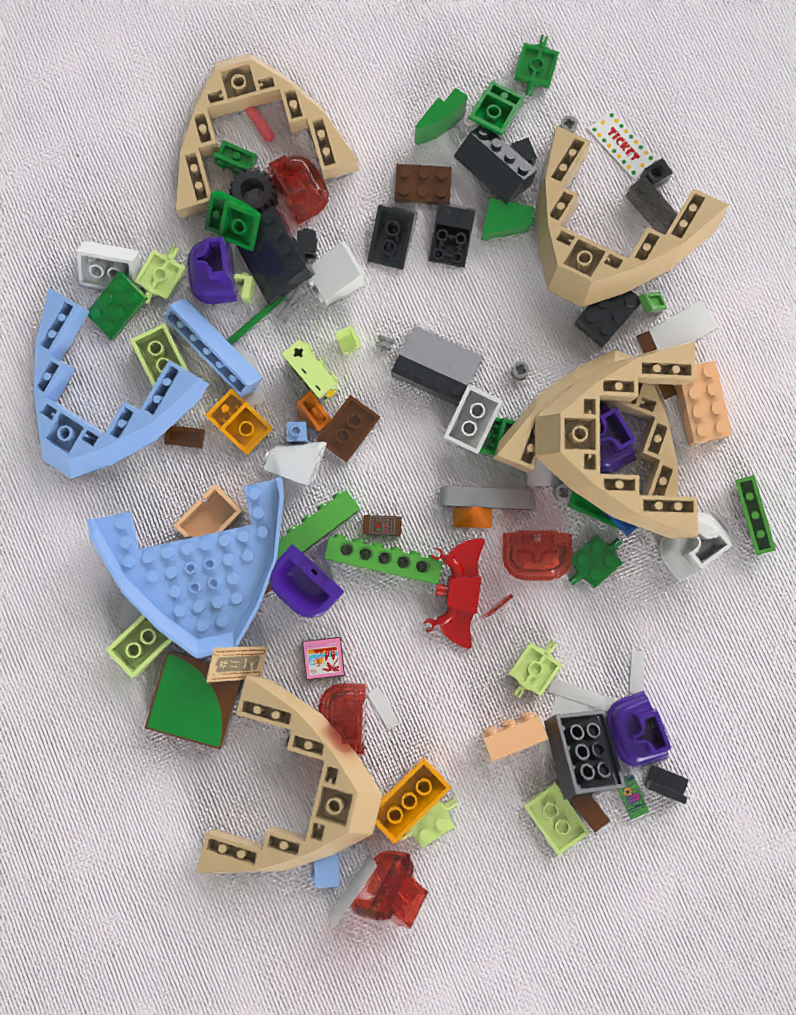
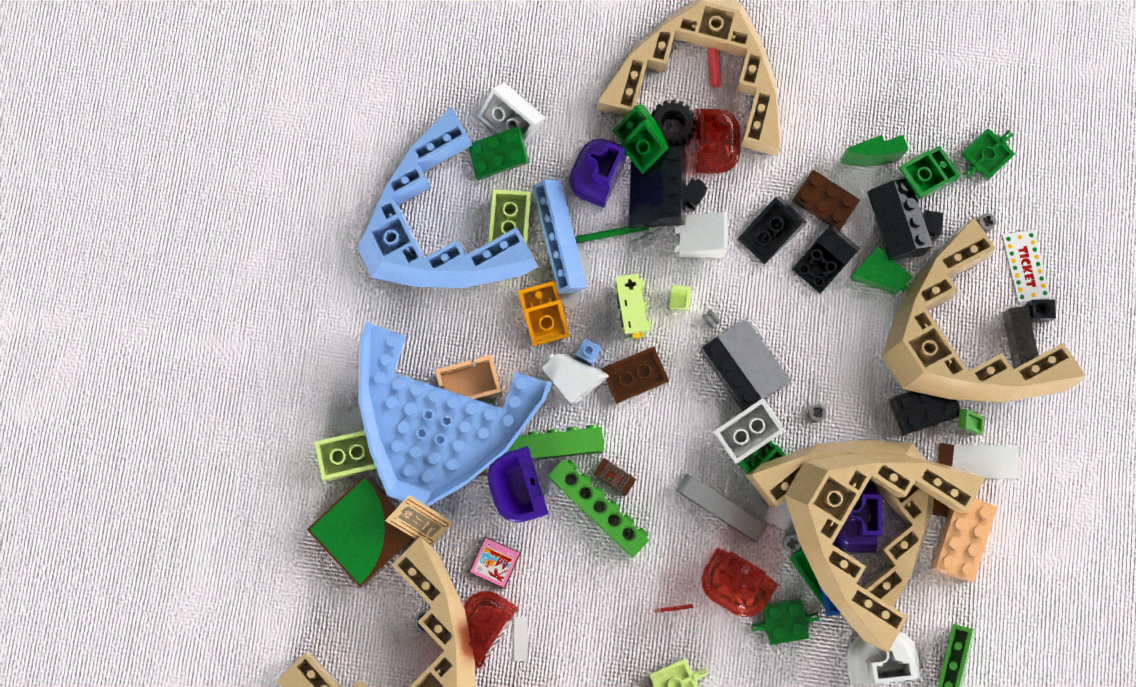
camera: 30 degrees right, 5 degrees down
yellowish green plate [134,246,187,305] -> none
reddish brown tile [164,426,205,449] -> none
green bracket [212,140,258,175] -> none
yellowish green bracket [234,272,256,304] -> none
orange slope [296,390,331,432] -> none
red torso [423,538,485,649] -> none
orange slope [453,507,492,528] -> none

